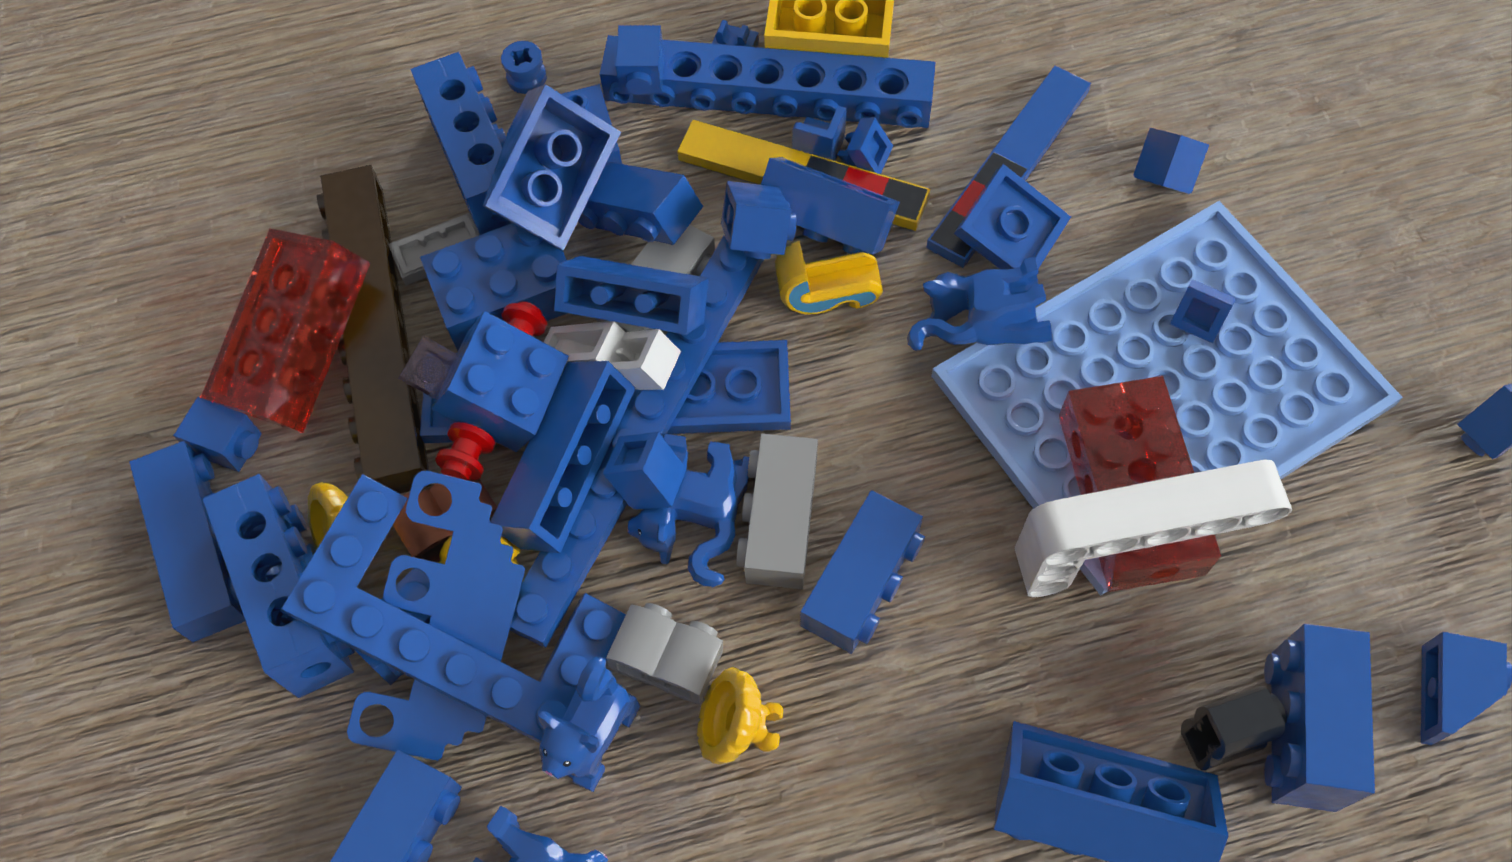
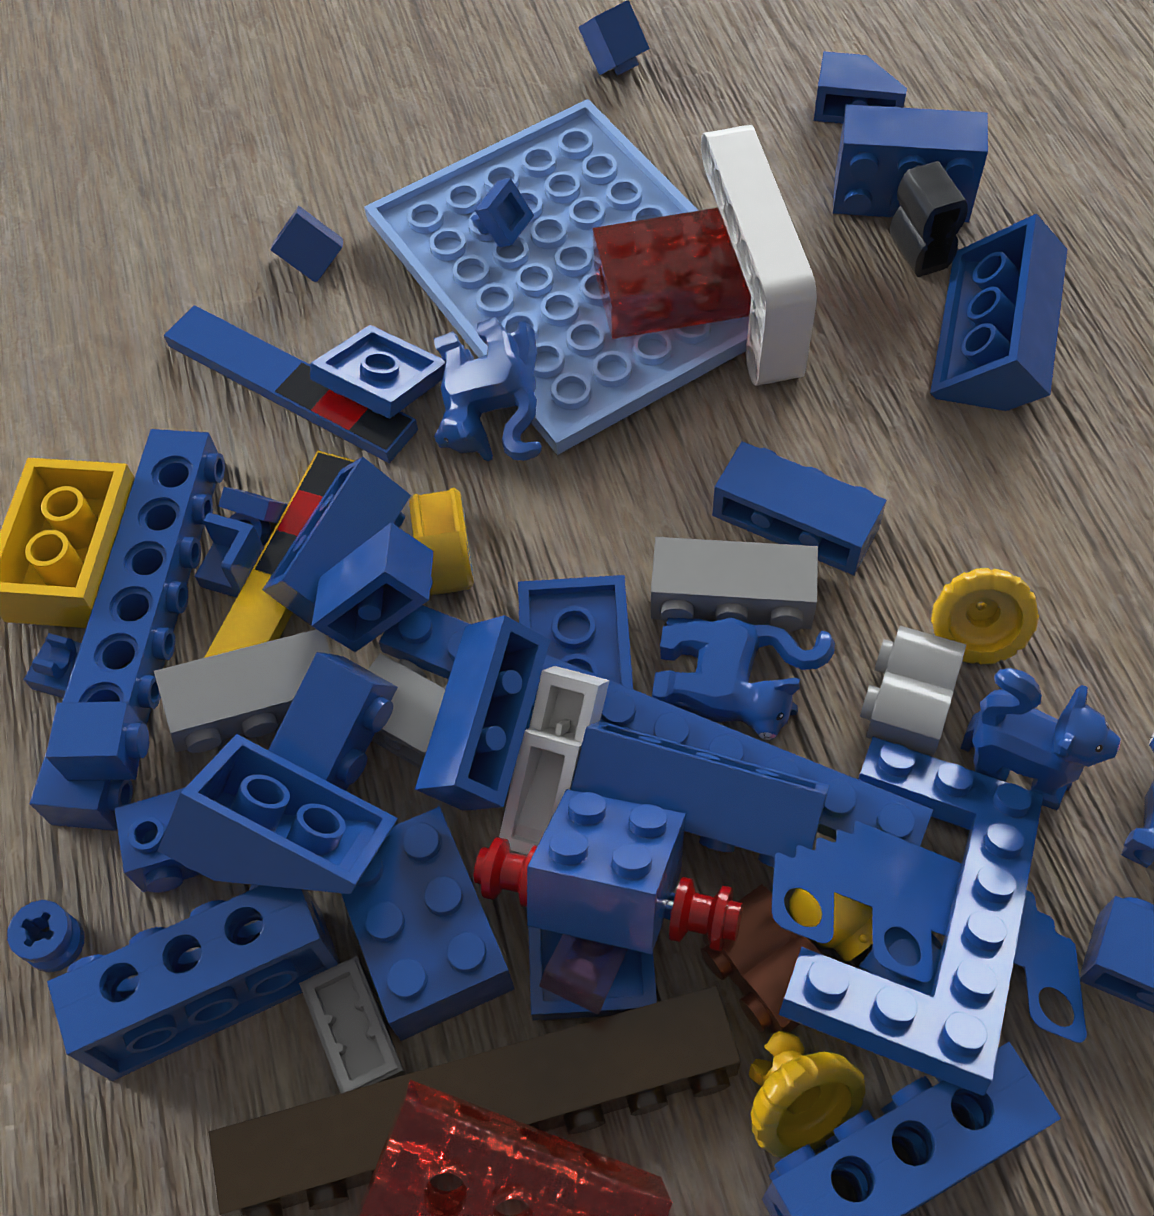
camera: 90 degrees left, 5 degrees down
blue panel [603,432,686,510] -> none
none -> light grey brick [154,629,331,753]

